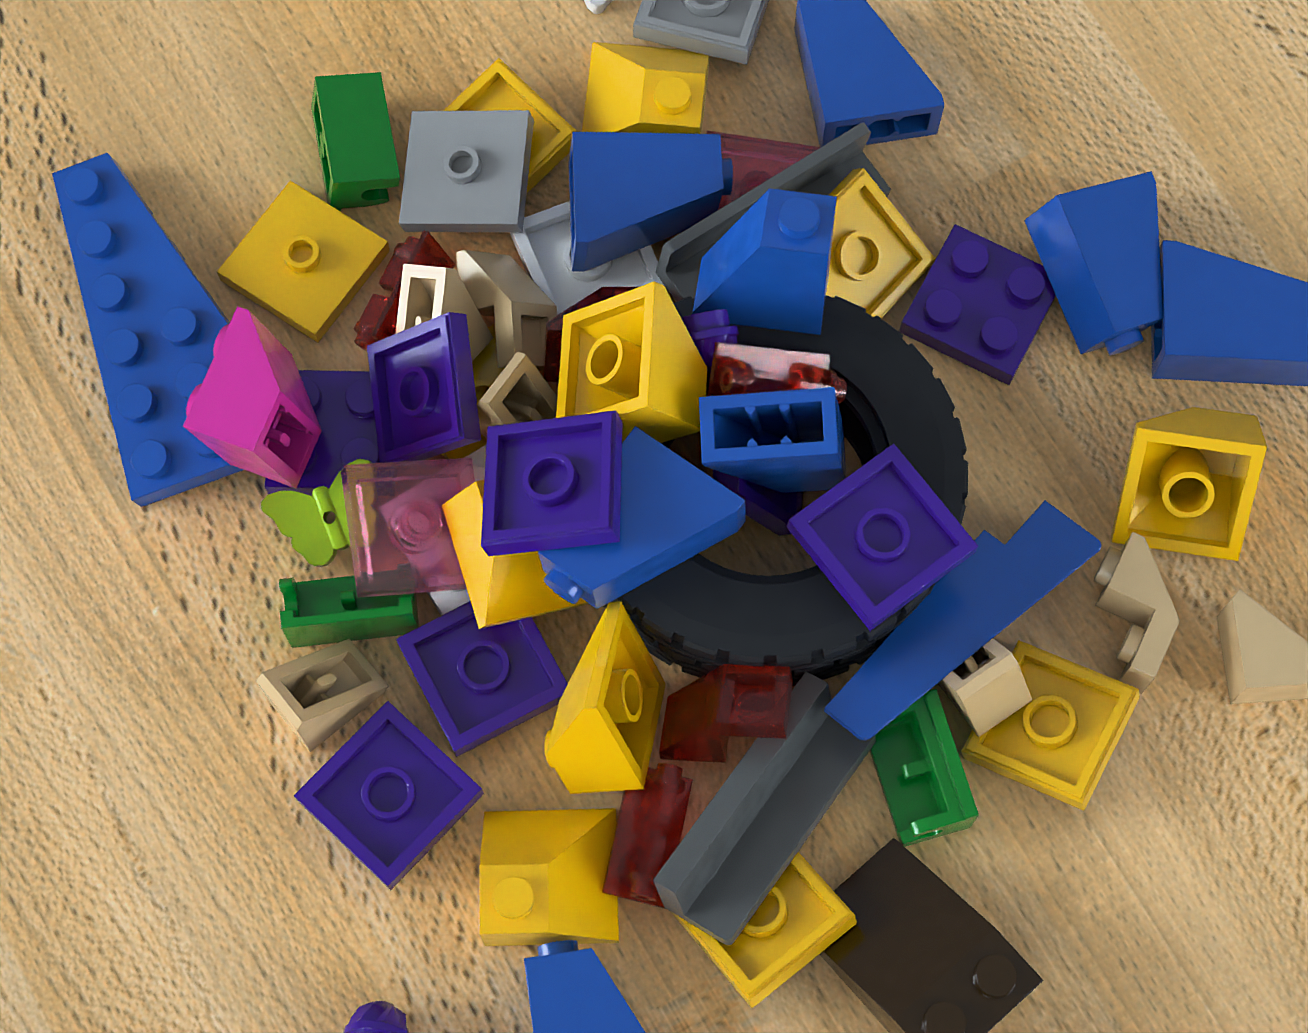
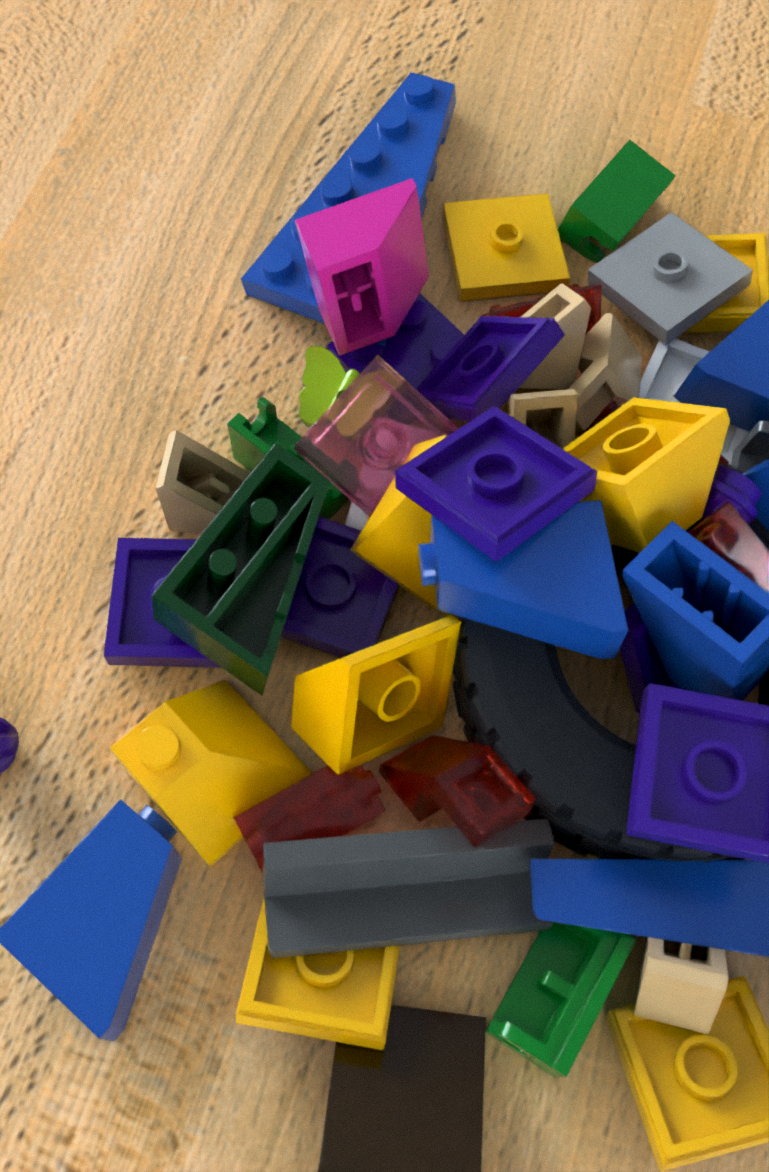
camera: 45 degrees right, 5 degrees down
none -> dark green wedge [151,443,330,696]

